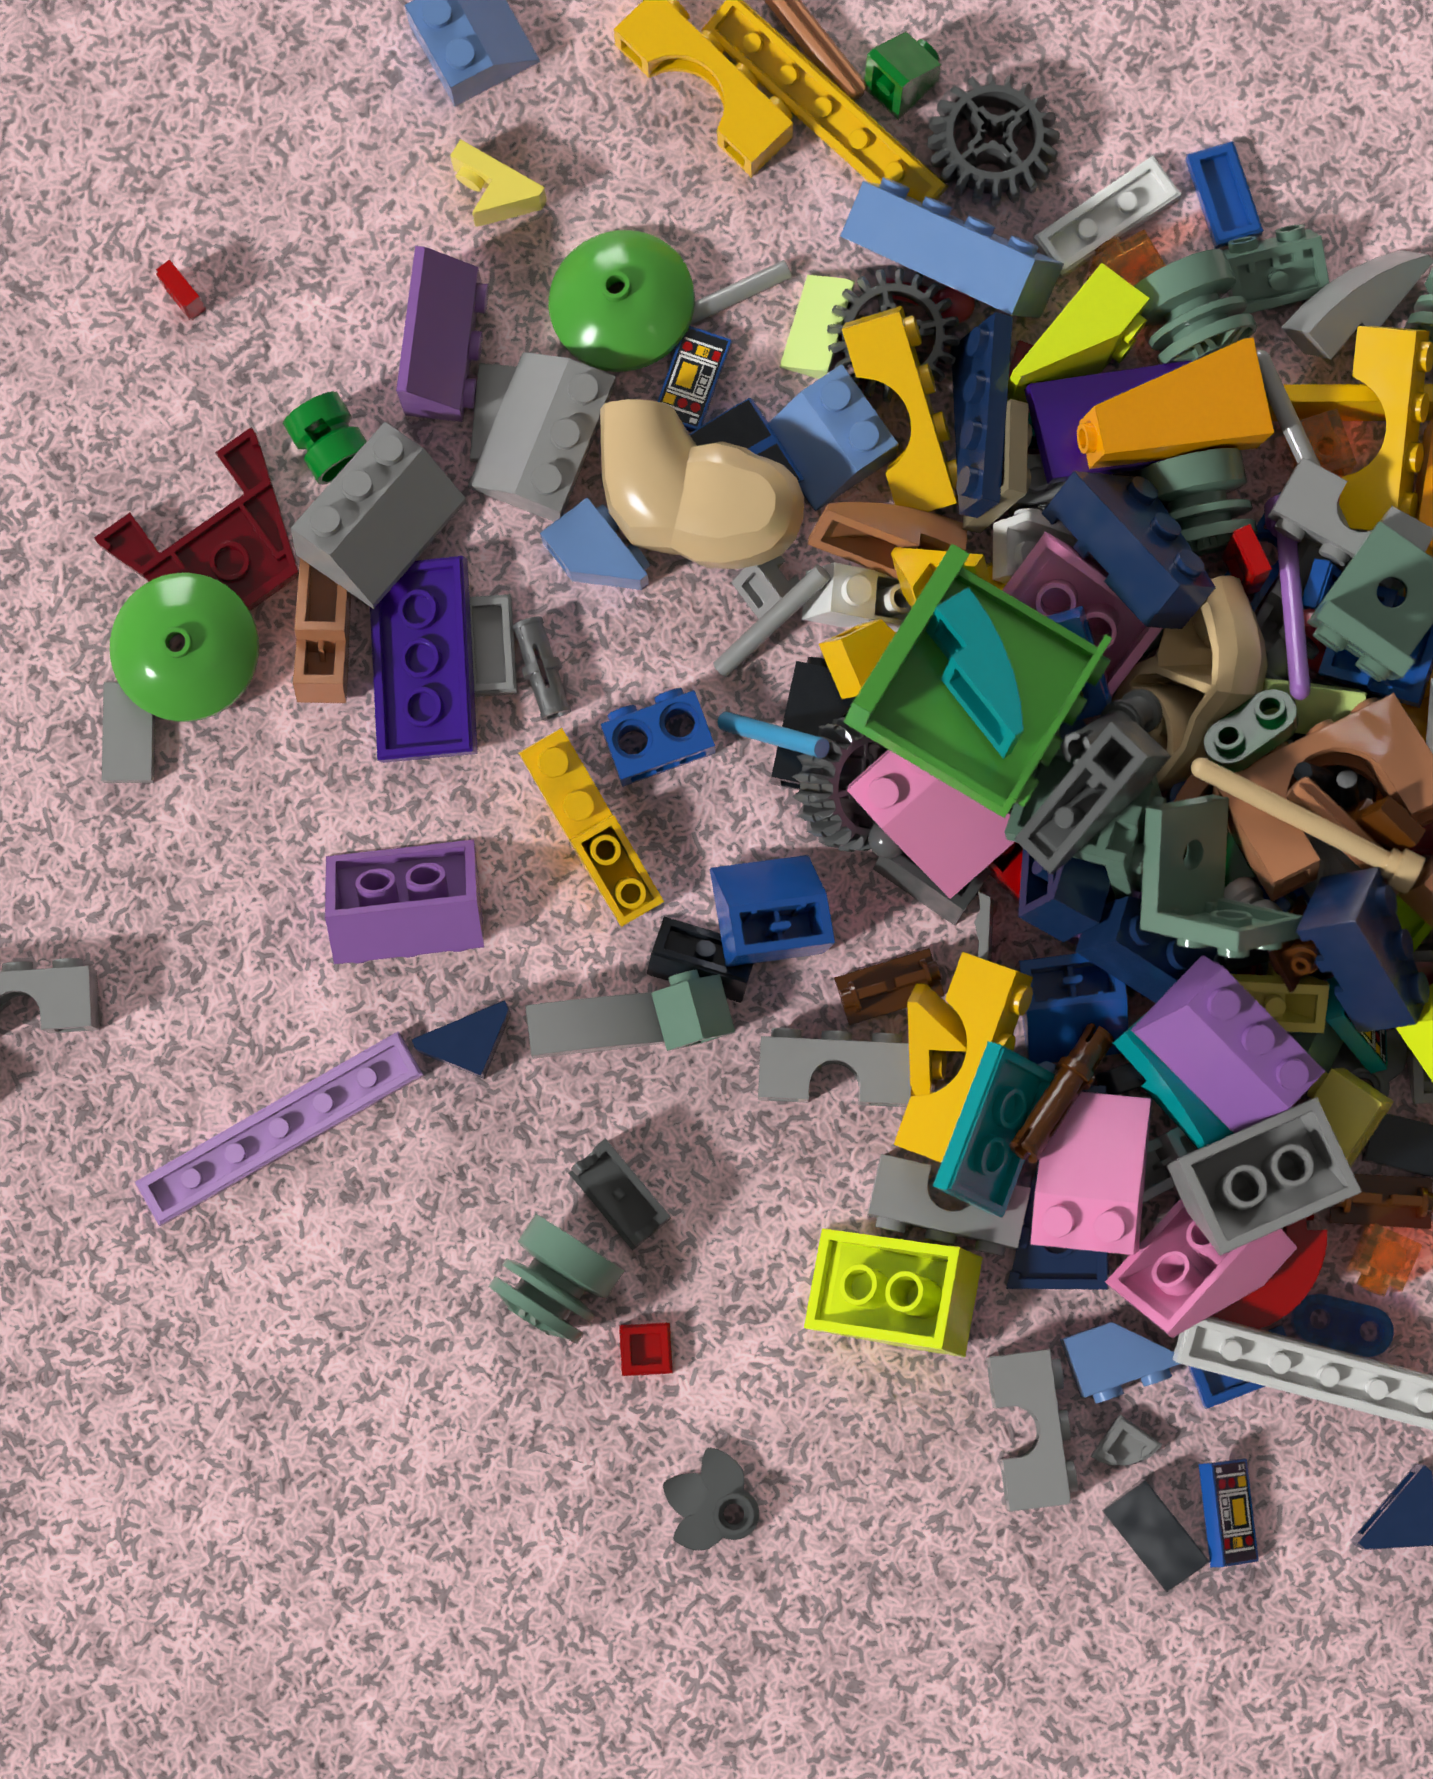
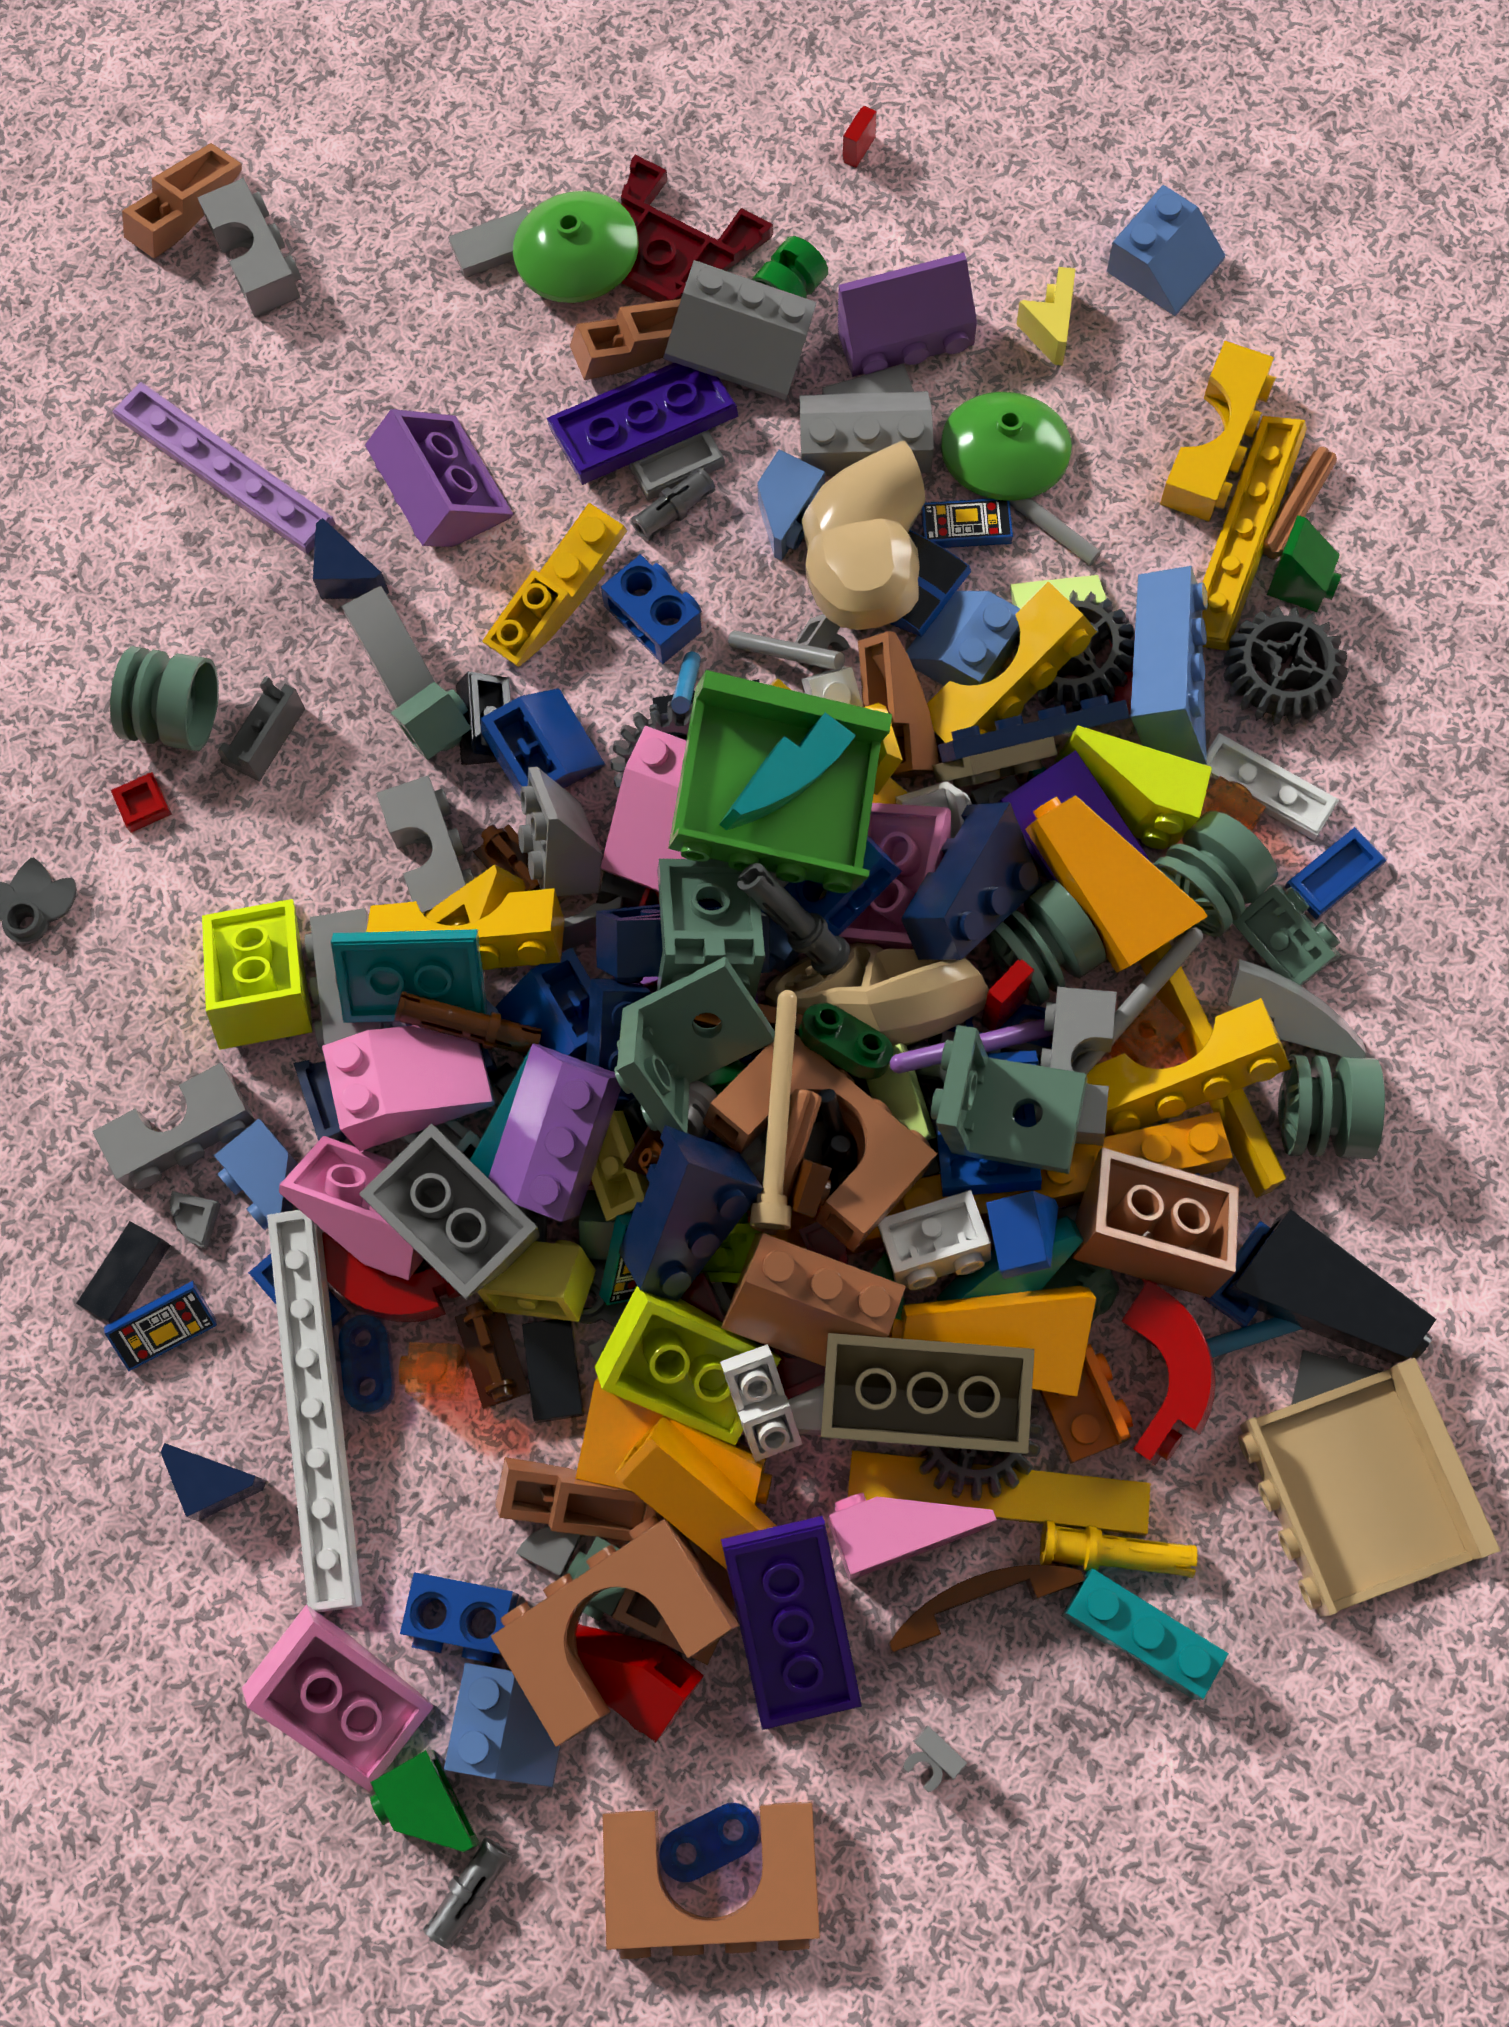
camera: 70 degrees right, 10 degrees down
dark grey slope [1014,721,1171,874] -> none
none -> light grey slope [518,767,602,896]

